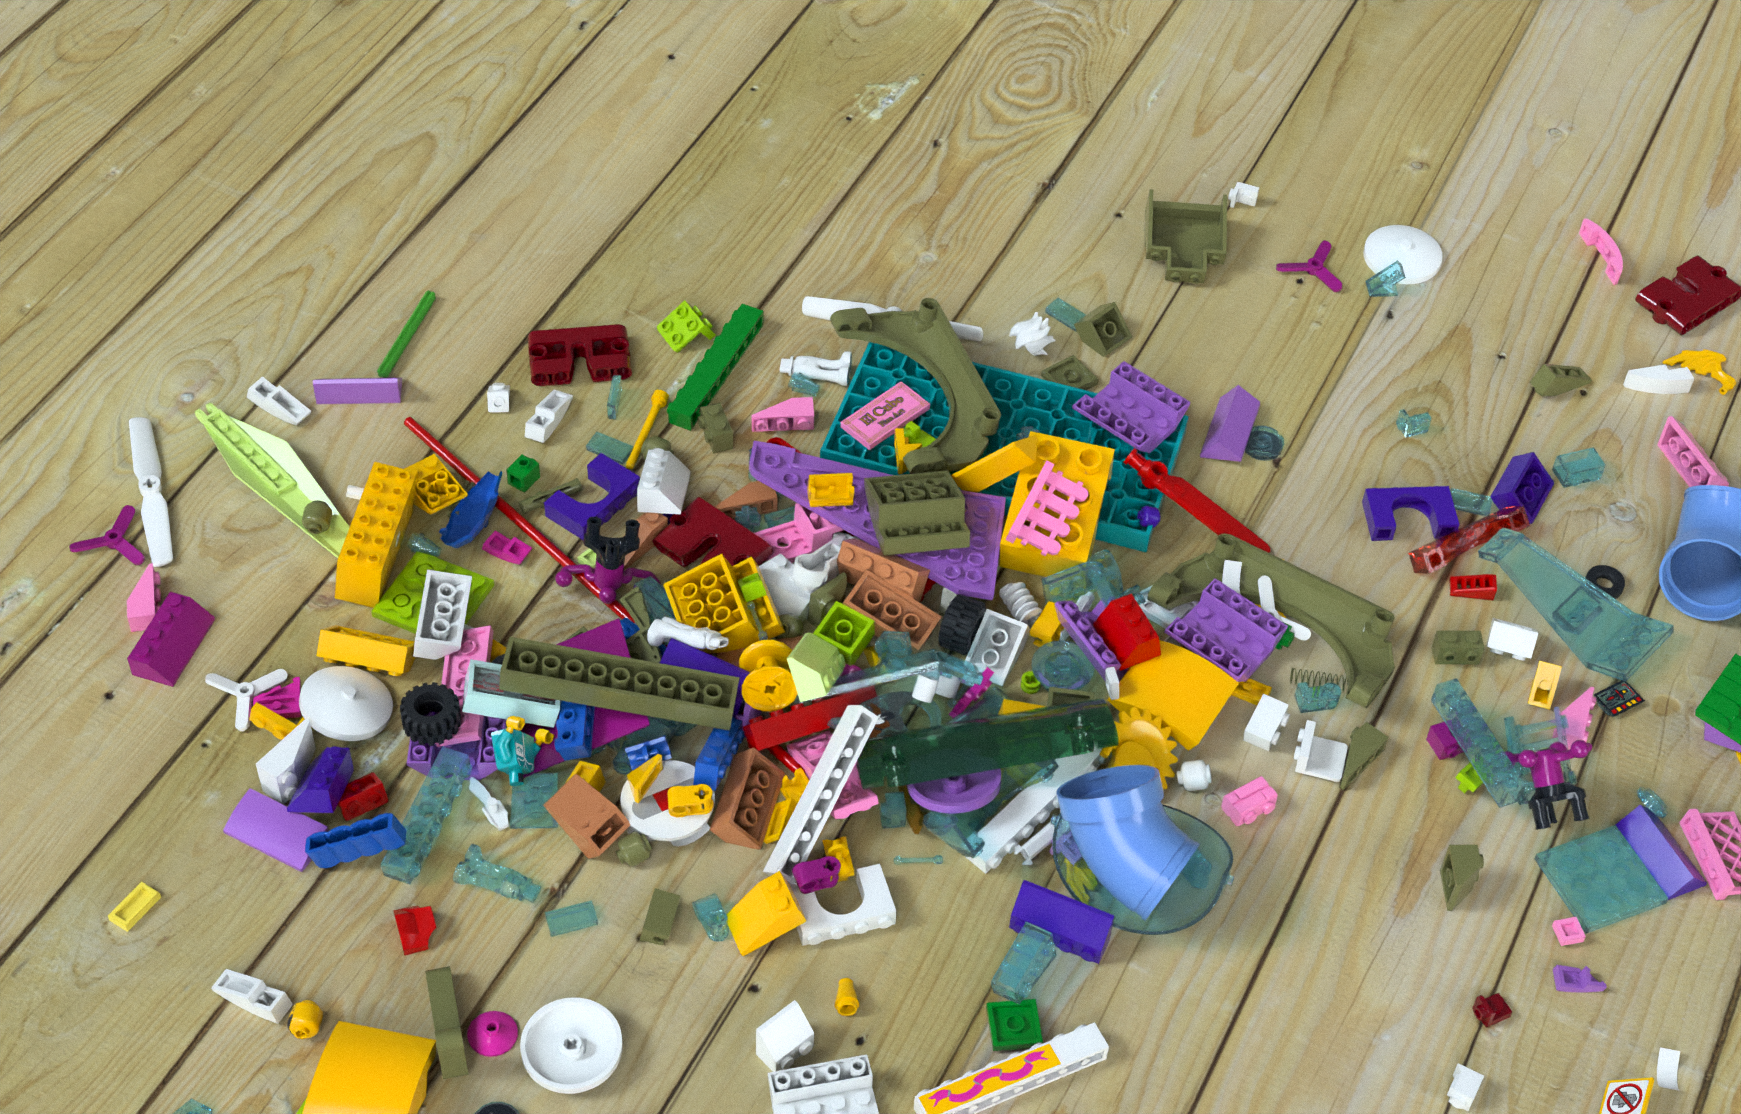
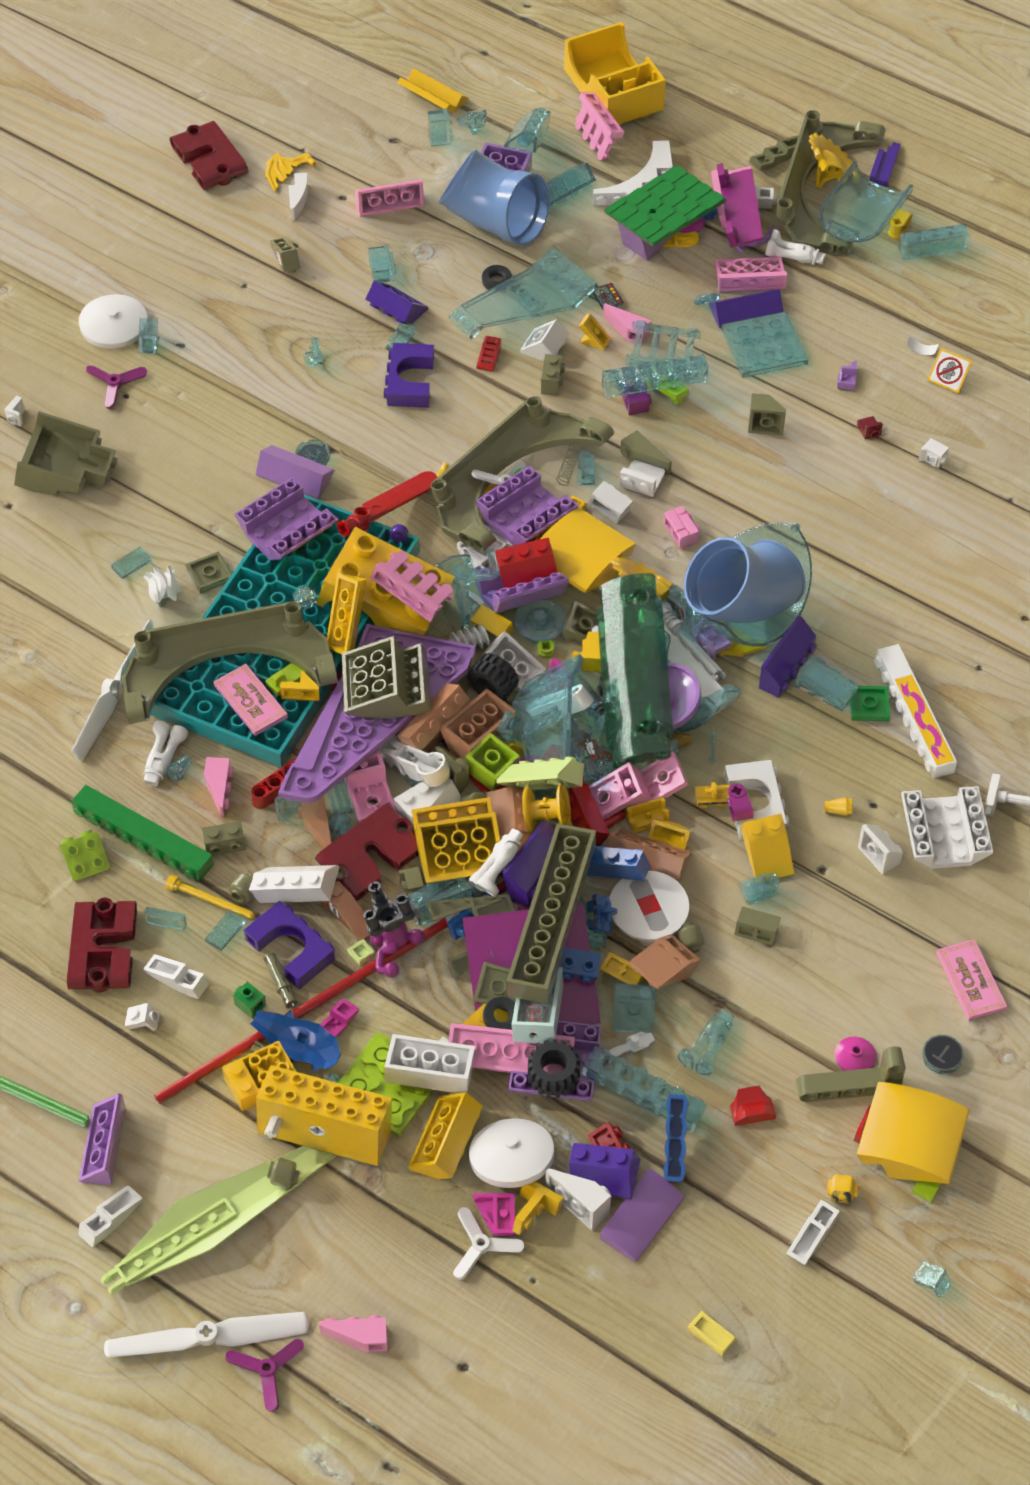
camera: 80 degrees left, 5 degrees up
magenta slope [127,592,215,687] -> none
teal torso [491,716,554,786] -> none
white dish [520,998,623,1094] -> none
clear light blue tile [545,900,598,937] -> none
yellow slope [627,754,663,803] -> none
yellow piece [667,784,714,817] -> none
lime slope [737,573,766,602] -> none
clear light blue hinge [746,601,768,641] -> none
white brick [763,705,879,884] -> none
yellow hinge [807,473,854,507] -> none
olive slope [1074,302,1132,357] -> none
white tile [1105,667,1119,700] -> none
white head [1177,760,1212,791] -> none
white sticker [1222,560,1242,595] -> none
clear red arch [1408,506,1530,574] -> none
wheel [1498,740,1592,830] -> none
bright pink plate [1552,917,1586,946] -> none
bright pink slope [1579,219,1623,285] -> none

